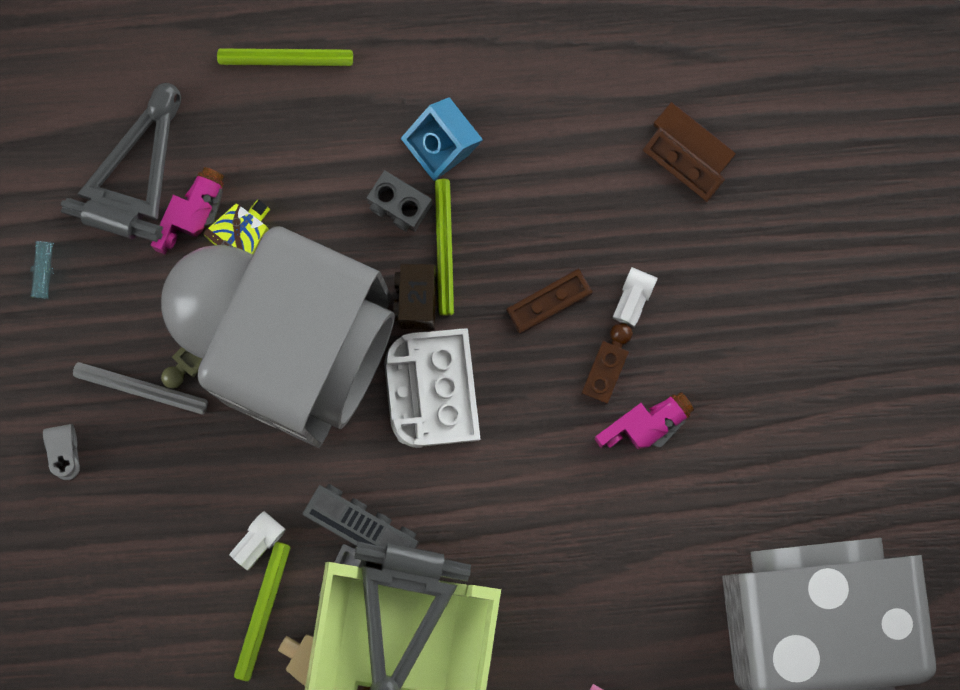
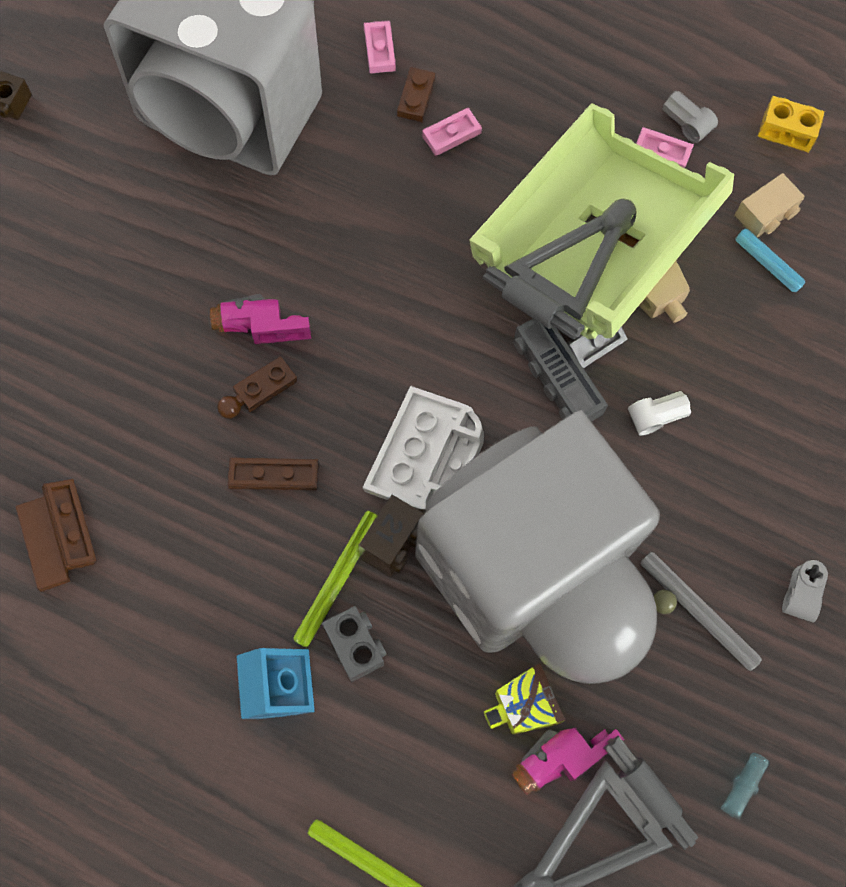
camera: 160 degrees left, 10 degrees down
lime axle [234,542,291,681] -> none
white piece [613,267,658,327] -> none

